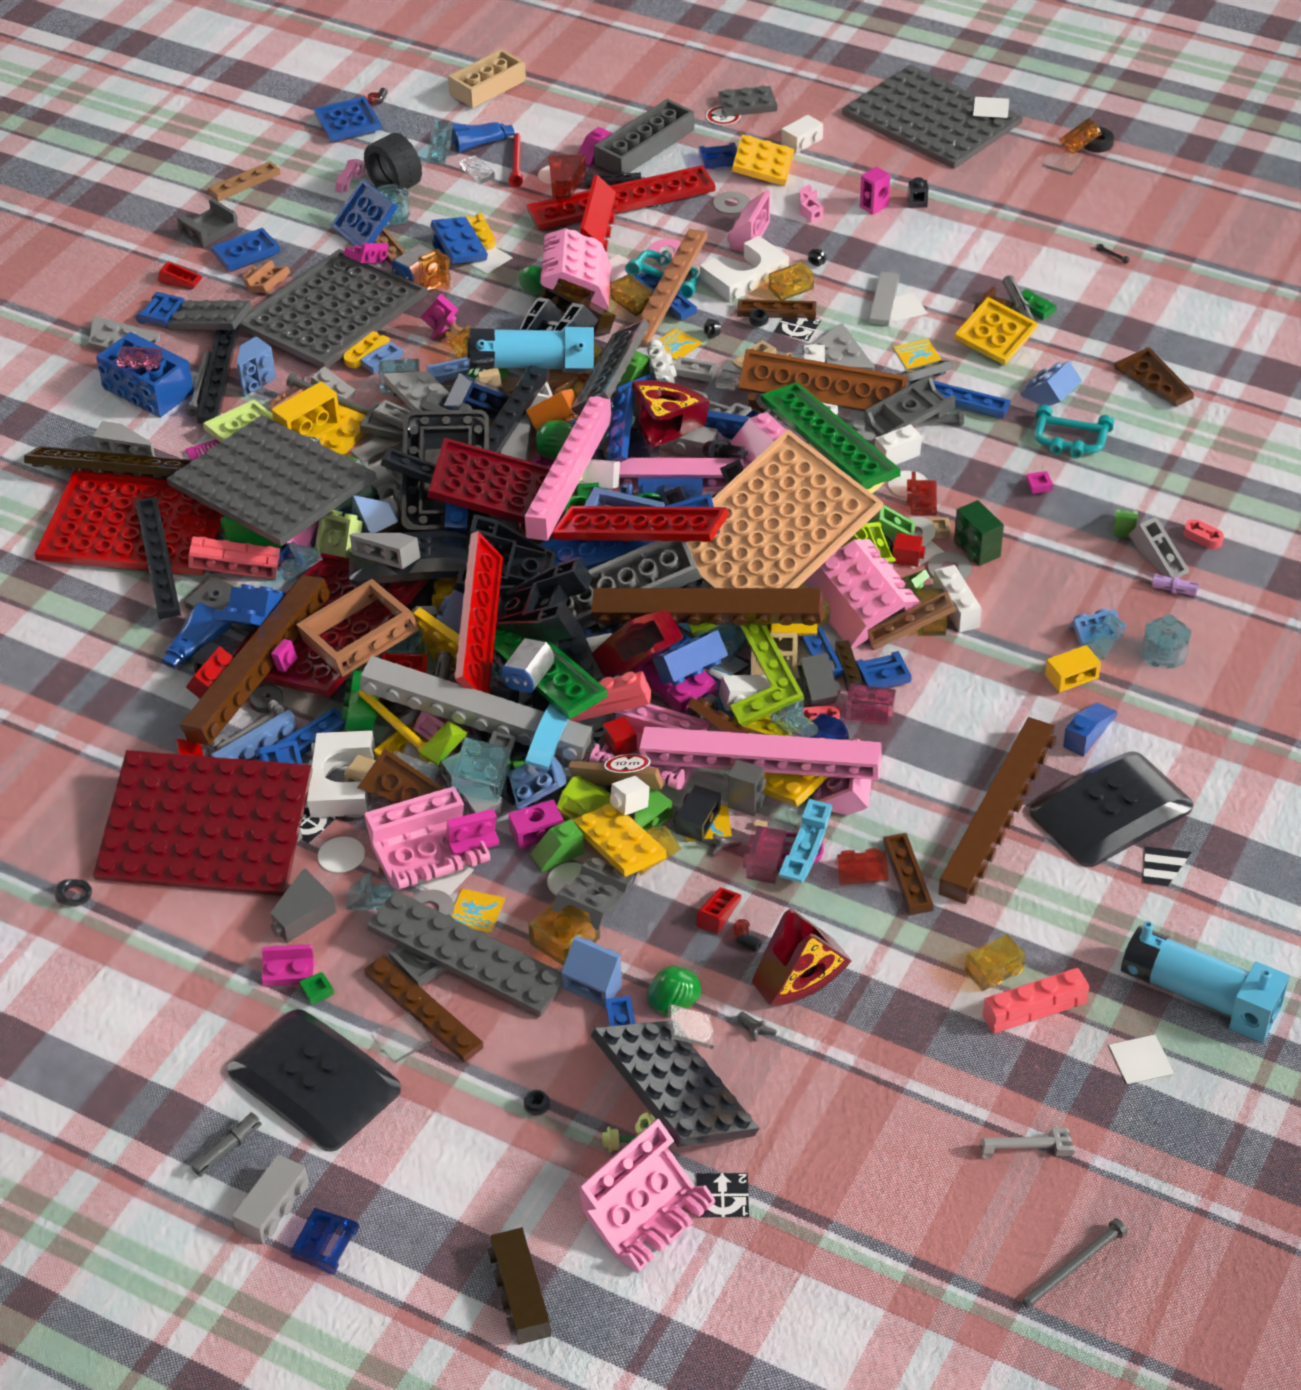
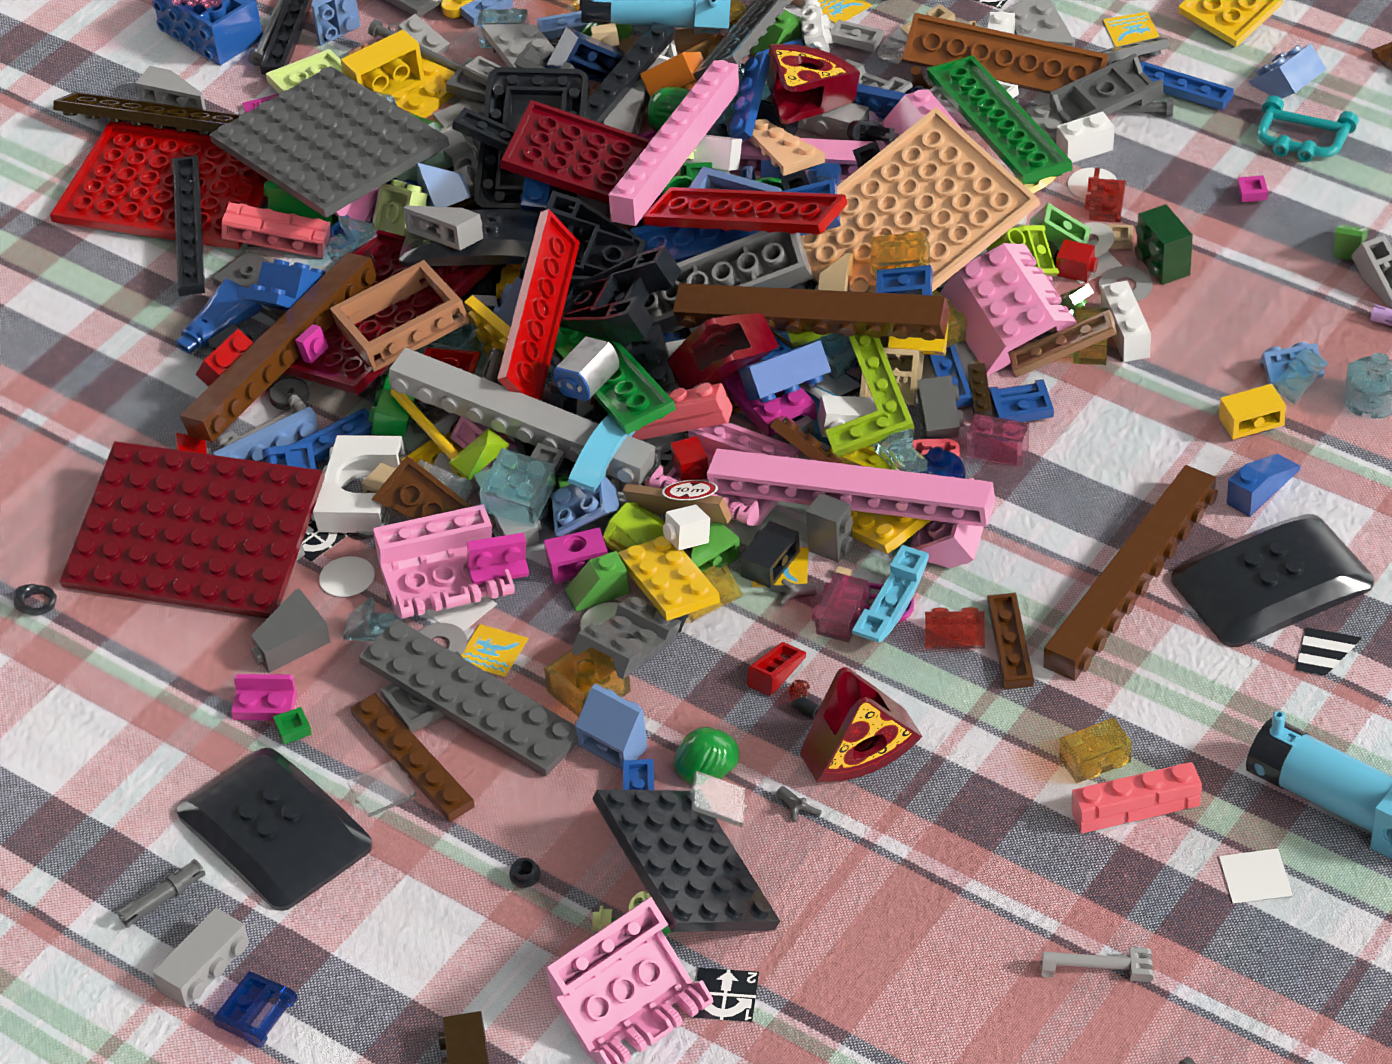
camera: 10 degrees right, 0 degrees up
none -> light nougat wing [748,119,825,176]
none -> tan slope [818,253,853,291]
none -> clear yellow brick [870,231,930,279]
none -> blue plate [876,265,933,295]

